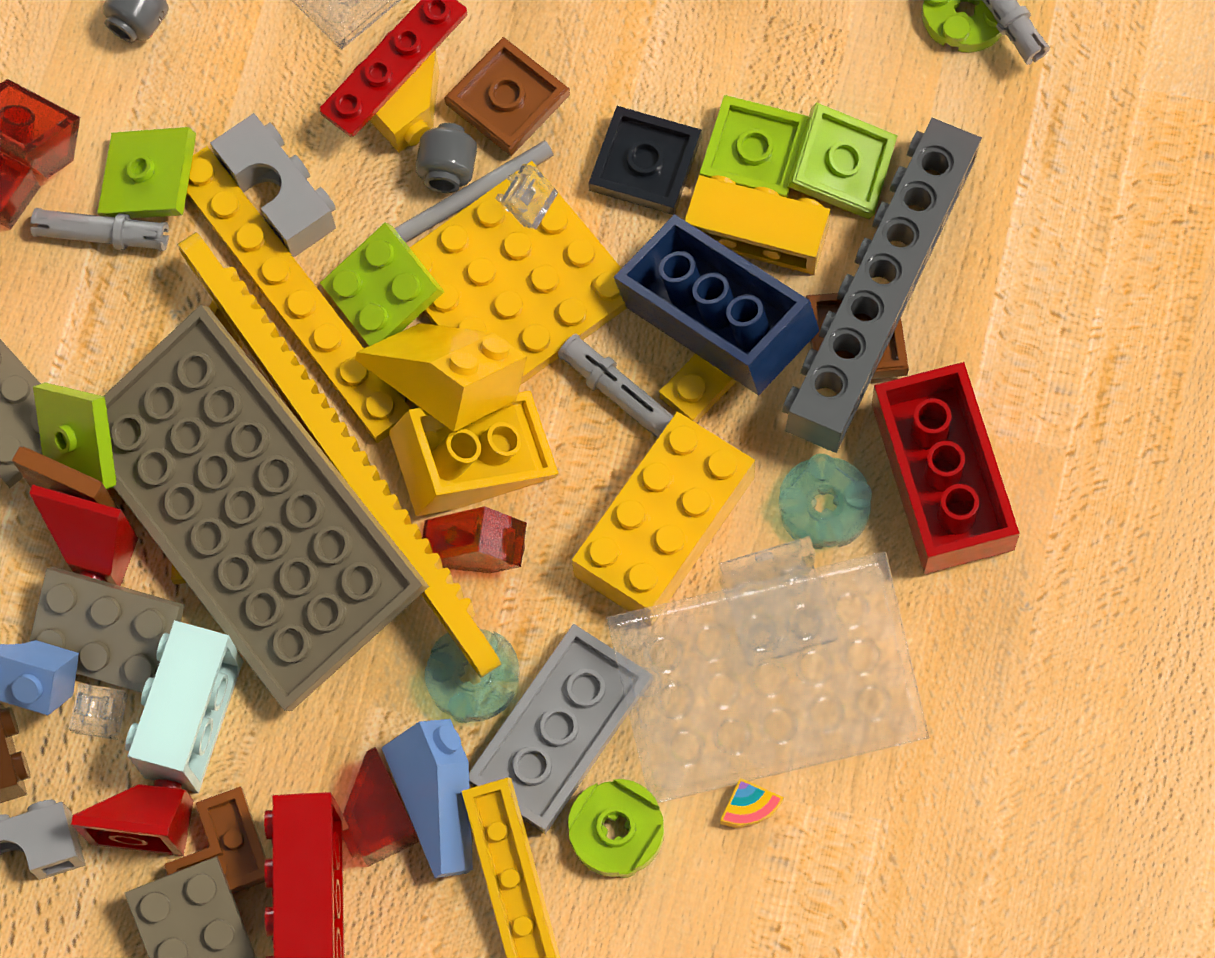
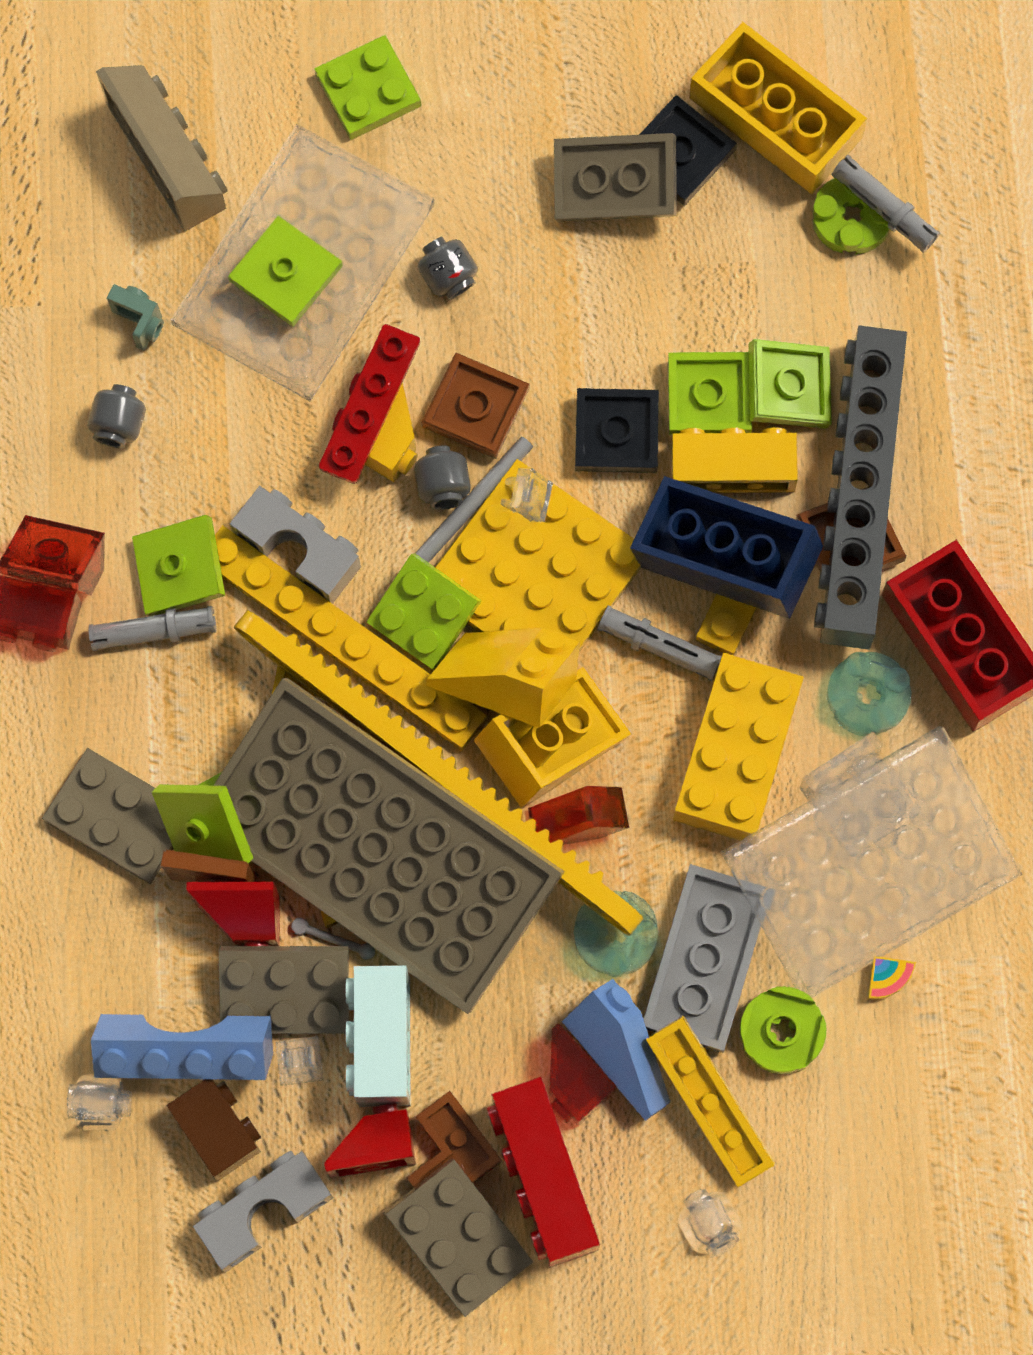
camera: 20 degrees left, 5 degrees up
none -> light grey hinge [291,918,375,960]

